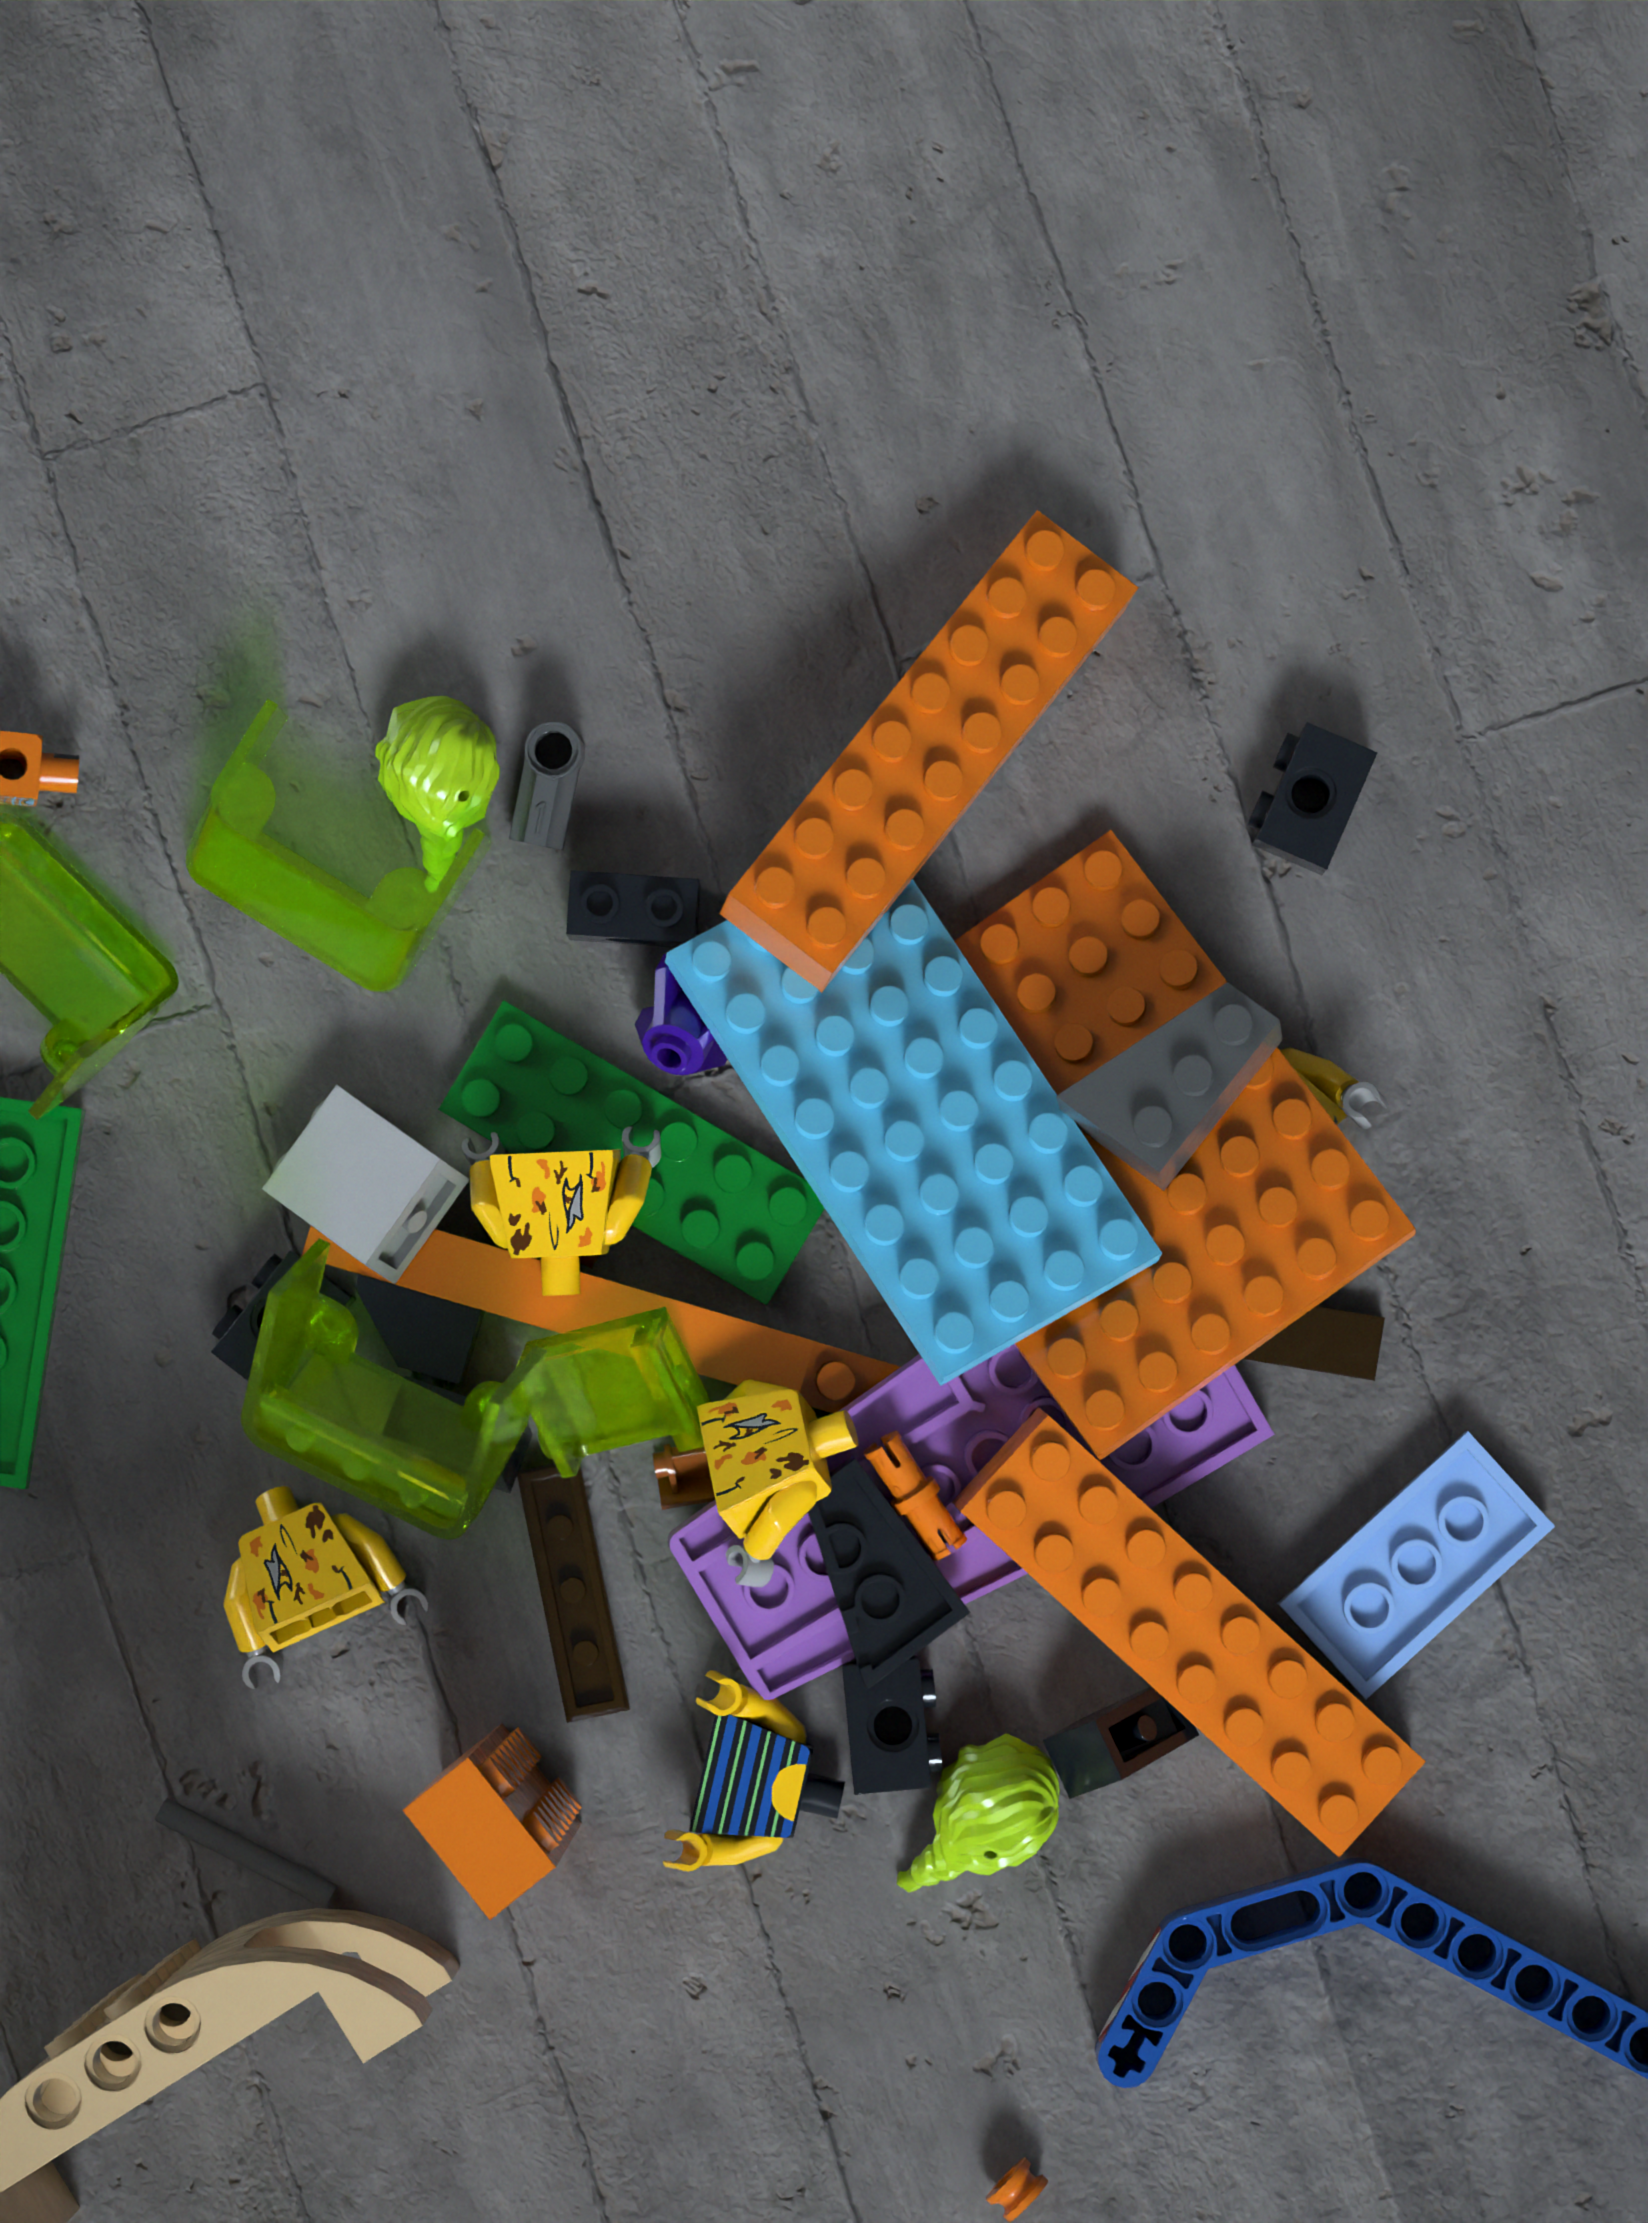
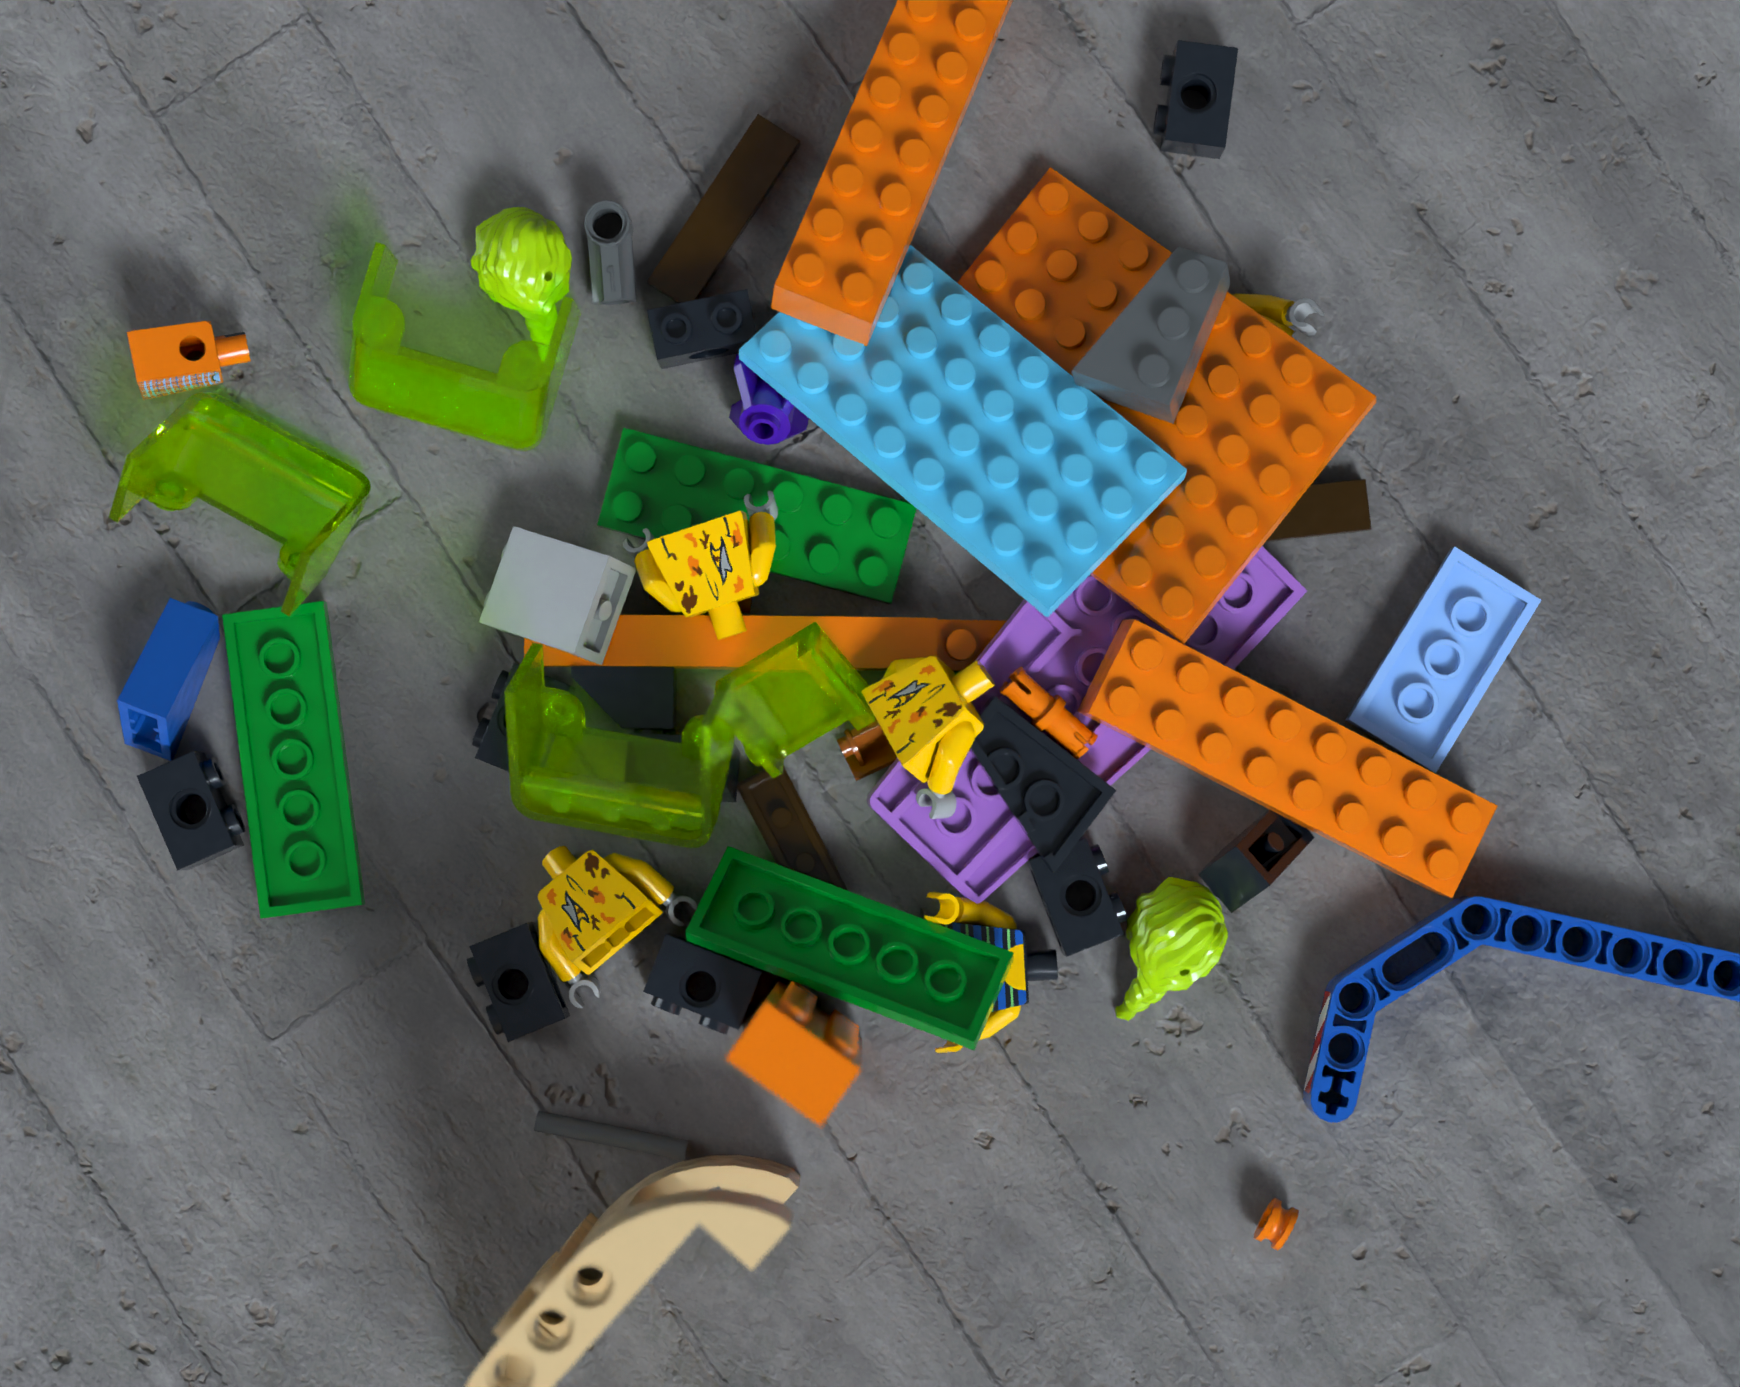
camera: 20 degrees left, 0 degrees up
none -> black brick [467,922,570,1042]
none -> black brick [643,933,763,1034]
none -> dark brown tile [647,114,800,303]
none -> green plate [685,846,1014,1050]

